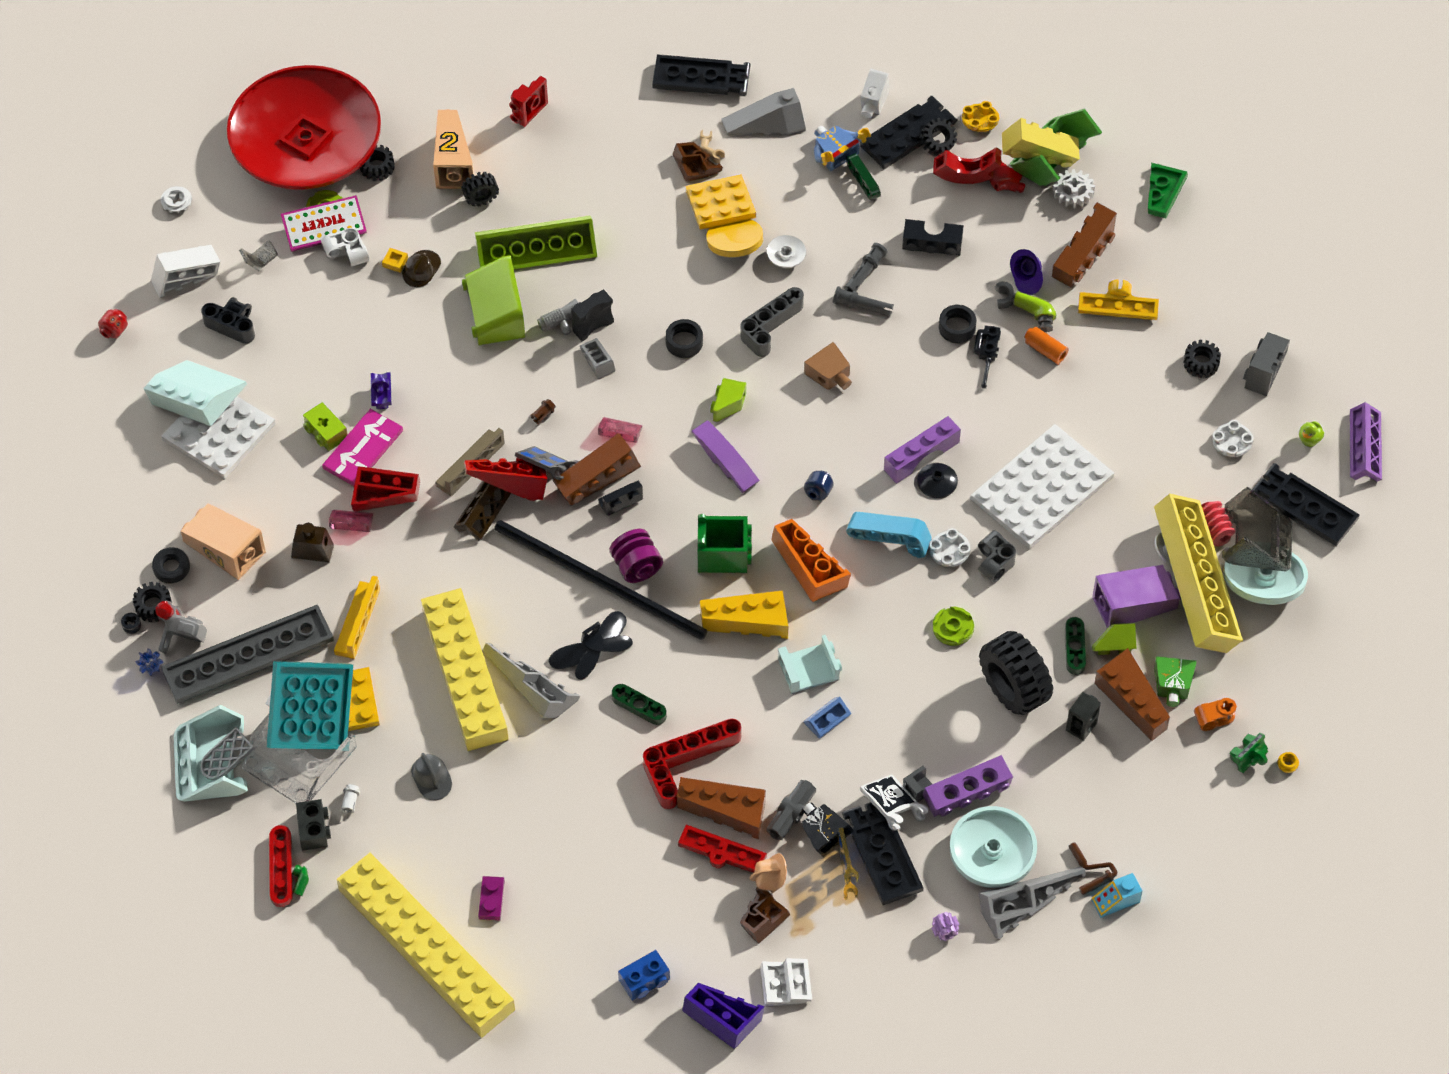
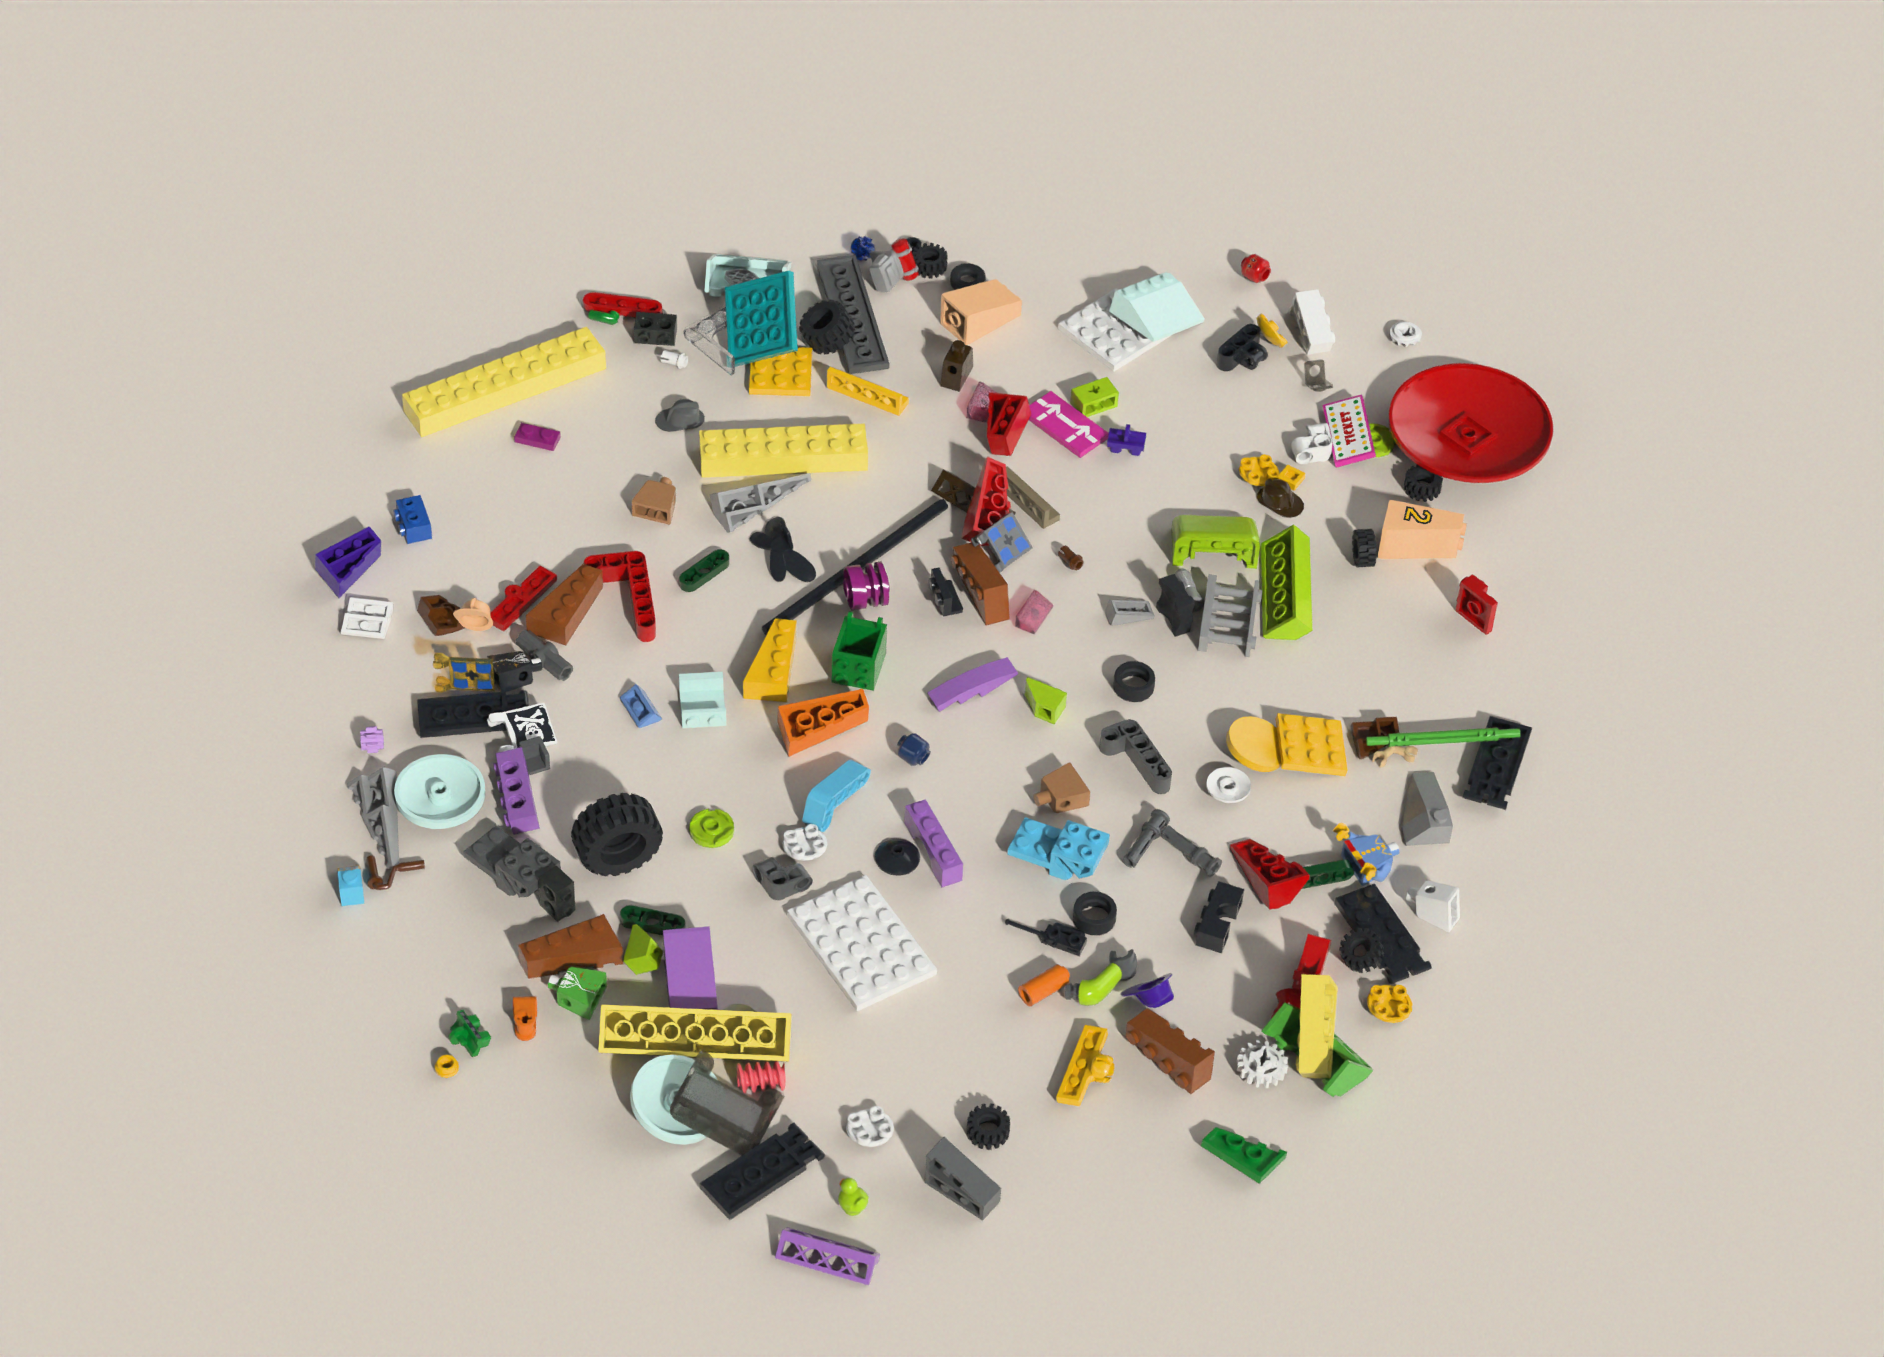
camera: 100 degrees right, 10 degrees down
none -> dark grey piece [464,826,561,898]
none -> medium nougat torso [632,477,676,525]
none -> black tyre [799,299,855,355]
none -> medium azure piece [1008,817,1110,880]
none -> light grey fence [1198,574,1262,657]
none -> red wedge [1230,839,1310,910]
none -> yellow dish [1239,454,1280,486]
none -> yellow dish [1256,313,1287,348]
none -> bright green axle [1366,728,1520,747]

